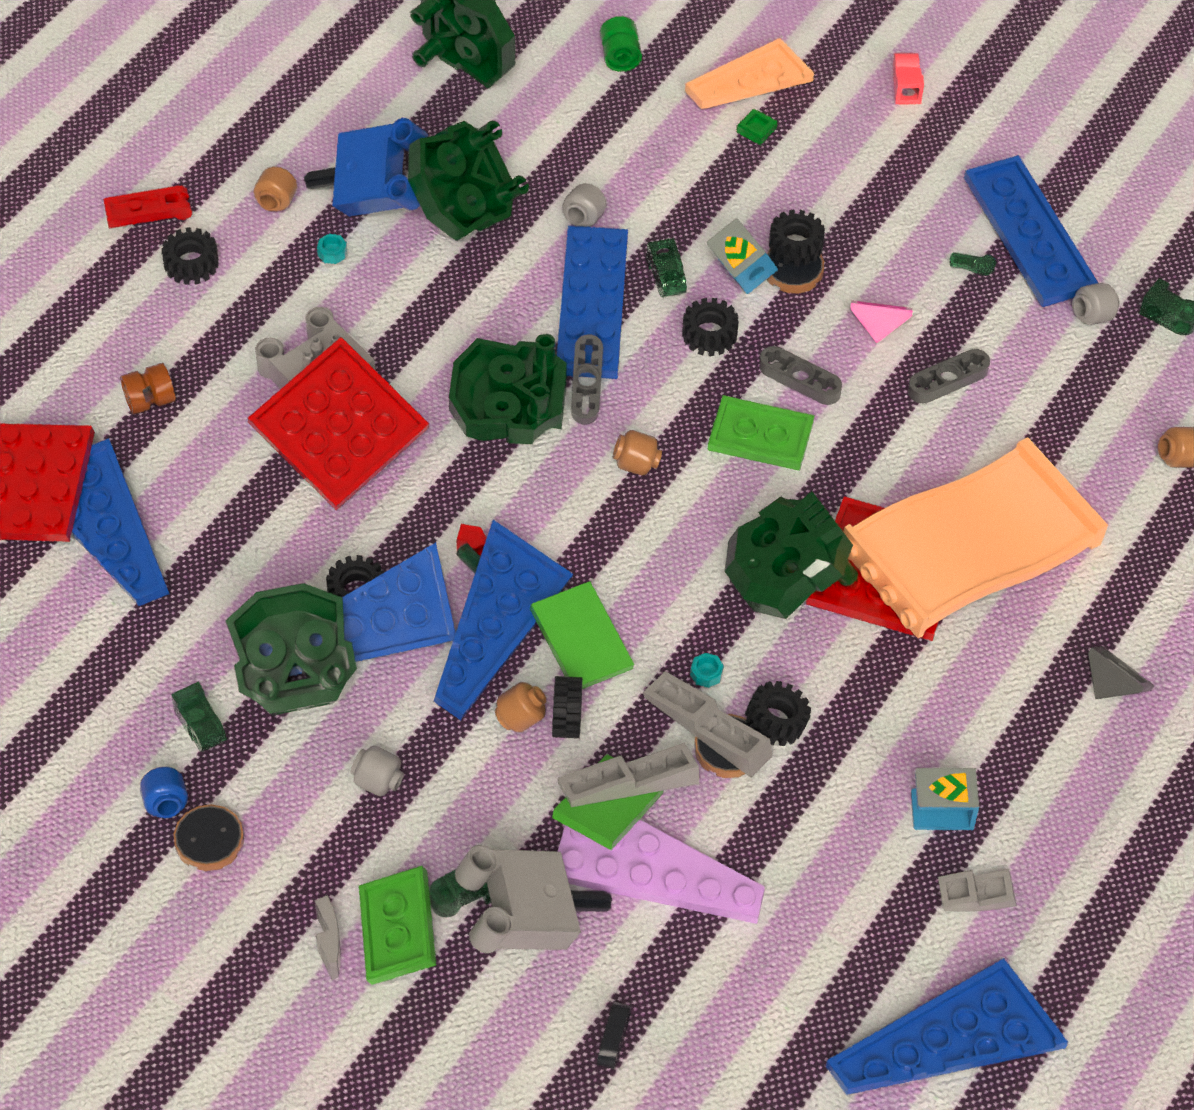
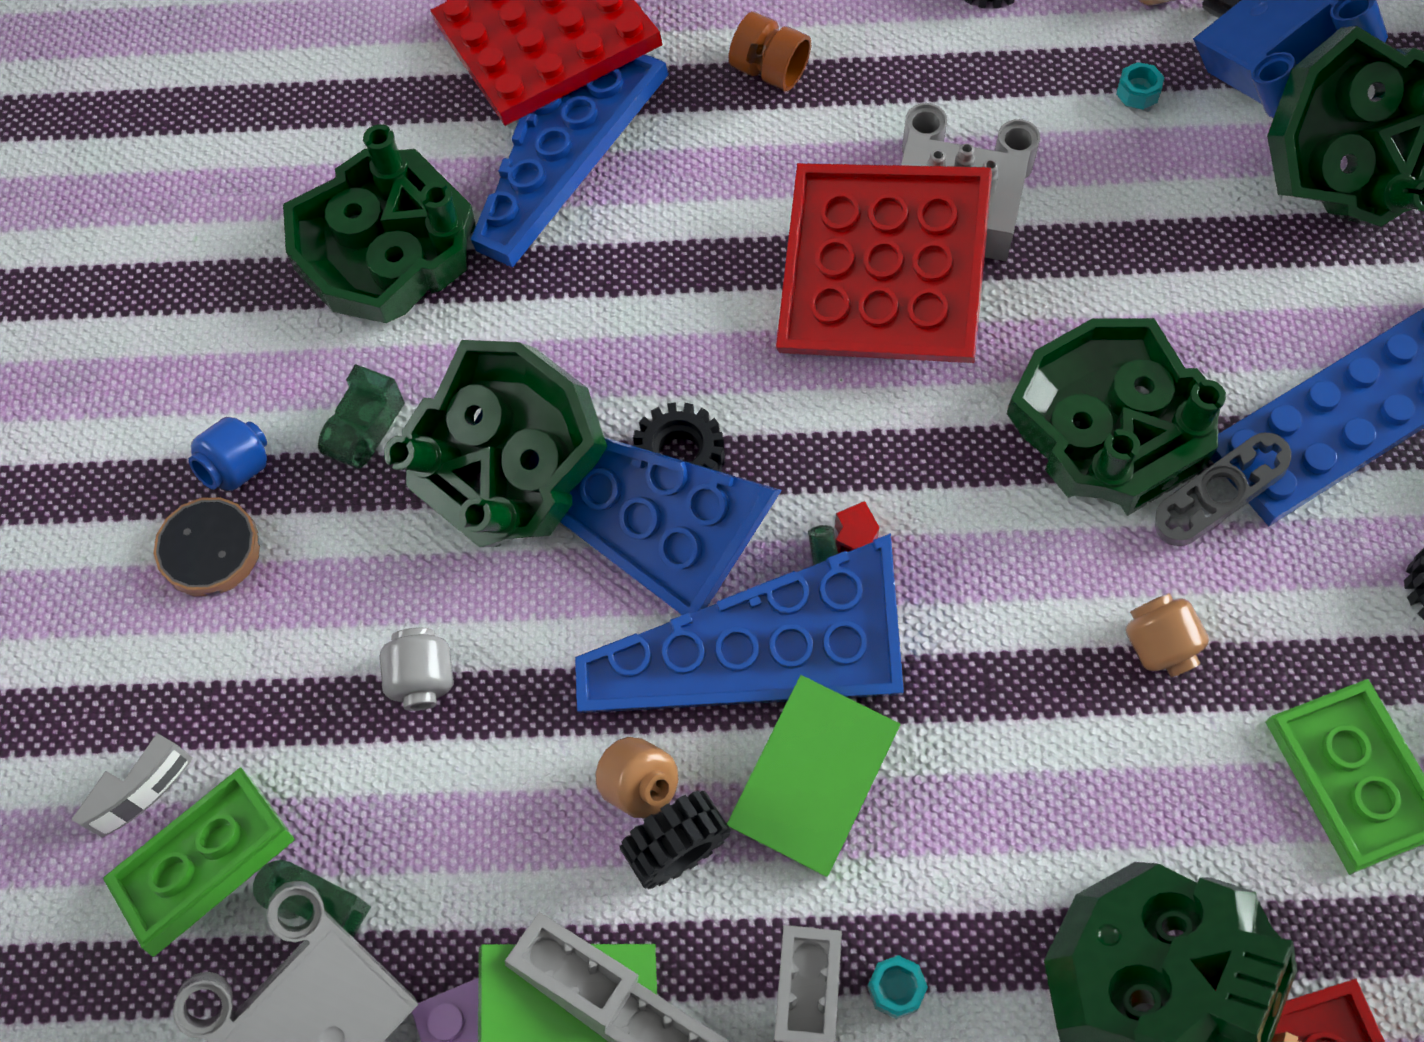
camera: 60 degrees right, 10 degrees up
none -> dark green brick [283,124,476,323]

